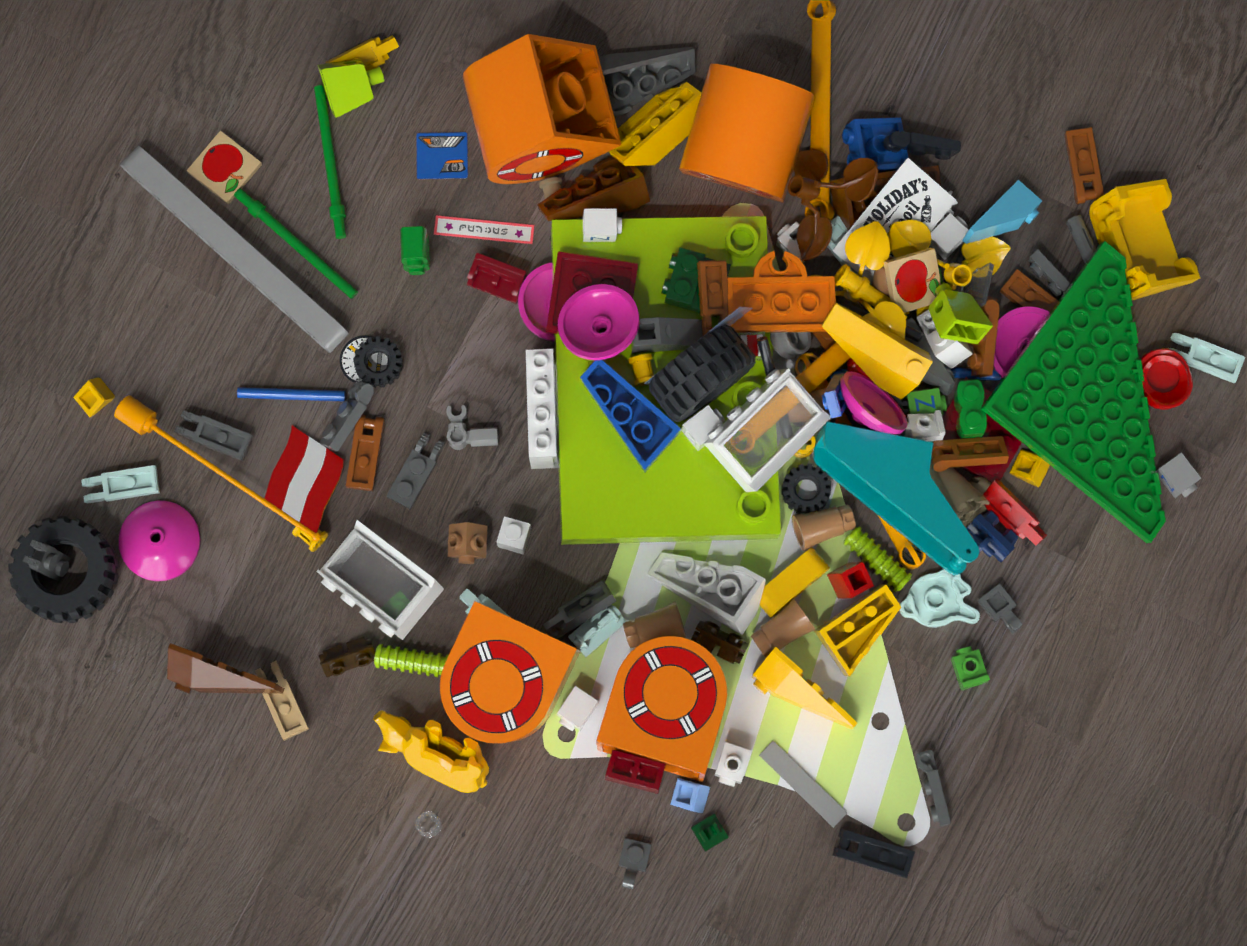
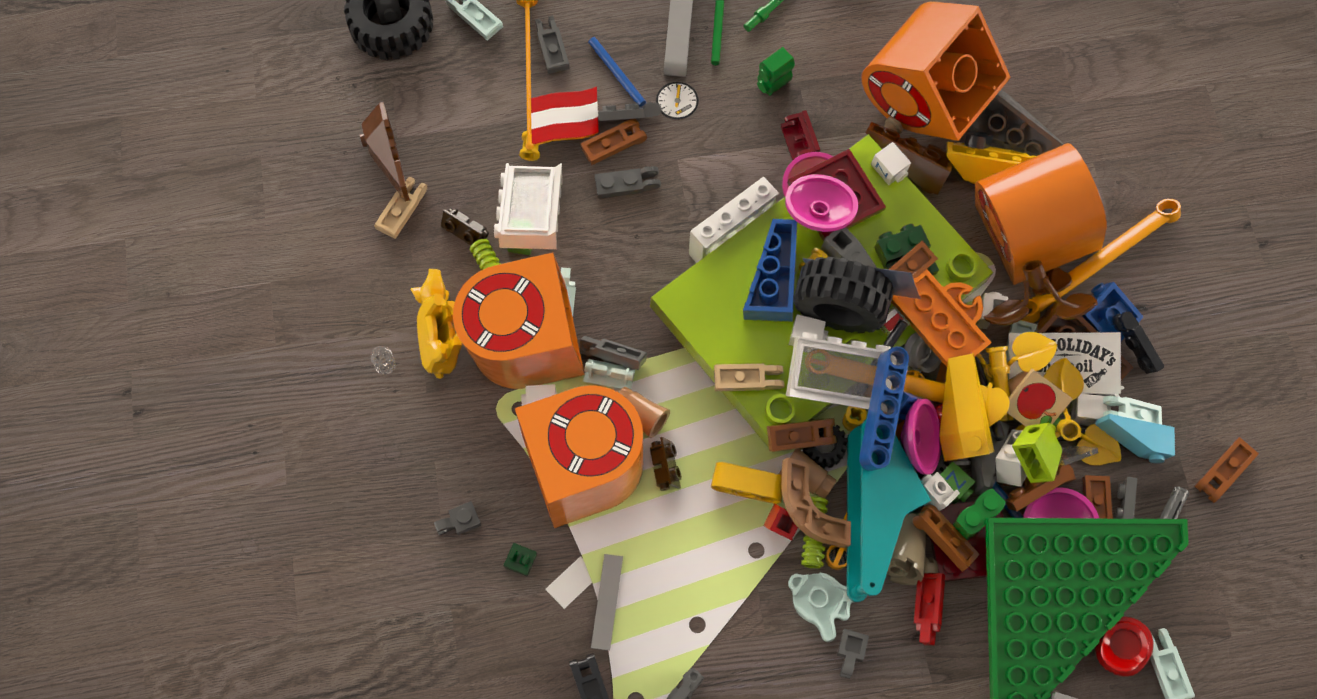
camera: 50 degrees right, 10 degrees down
dark pink dish [119,501,200,581] -> none
black tyre [353,336,403,388] -> none
blue sticker [417,132,468,179] -> none
sticker [434,216,535,244] -> none
light grey bar [446,405,499,450] -> none
medium nougat brick [448,522,487,564] -> none
white brick [497,516,532,555] -> none
dark red hinge [605,750,666,794] -> none
white wedge [647,552,766,635] -> none
light blue slope [670,778,710,813] -> none
white brick [715,742,751,787] -> none
medium nougat plant [751,599,815,658] -> none
yellow wedge [752,647,857,729] -> none
yellow wedge [814,584,901,677] -> none
bright green brick [951,646,990,691] -> none
dark blue hips [966,511,1018,563] -> none
yellow slope [1009,449,1050,487] -> none
yellow windscreen [1089,179,1200,300] -> none
none -> white sticker [546,556,592,609]
none -> tan hinge [714,364,784,391]
none -> dark orange plate [767,418,837,452]
none -> medium nougat plate [782,457,851,548]
none -> blue beam [859,346,909,471]
none -> black beam [964,131,993,149]
none -> light aqua hinge [1103,396,1162,425]

